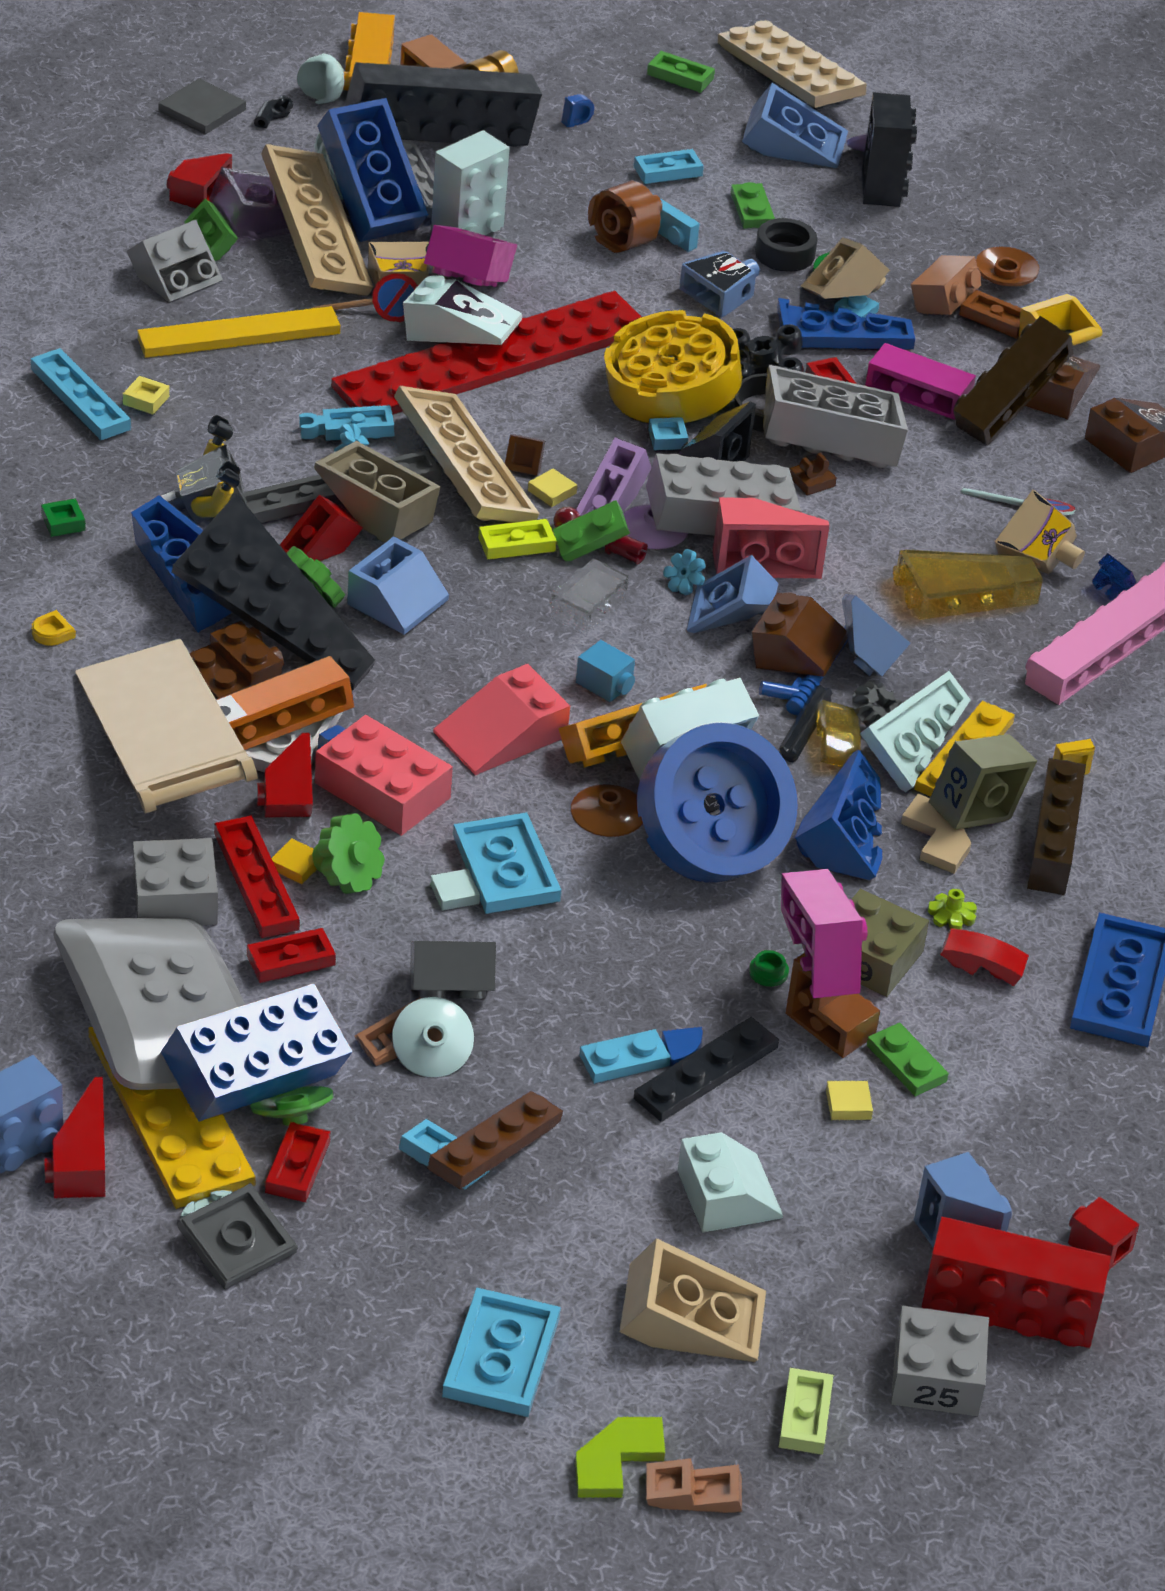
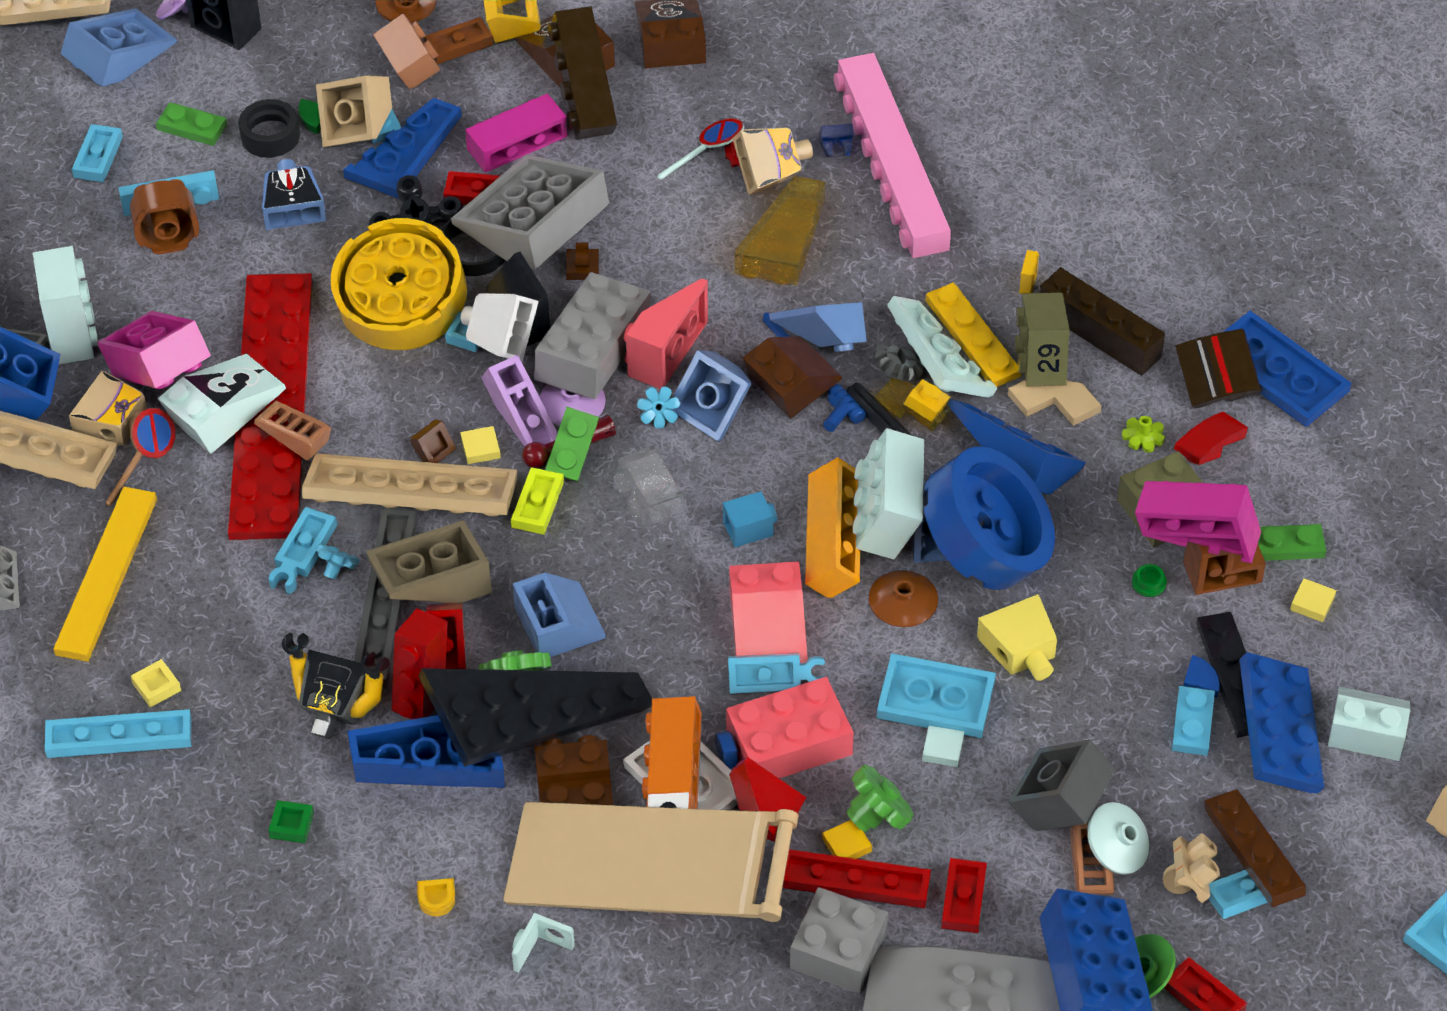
camera: 55 degrees left, 10 degrees up
none -> nougat slope [254,401,331,461]
none -> red brick [391,608,448,720]
none -> white torso [461,293,538,362]
none -> light aqua bracket [512,913,574,973]
none -> medium azure plate [728,653,825,694]
none -> yellow plate [904,379,950,422]
none -> light yellow torso [977,594,1057,681]
none -> tan hips [1163,833,1220,903]
none -> dark brown slope [1175,329,1262,409]
none -> blue plate [1239,652,1324,793]

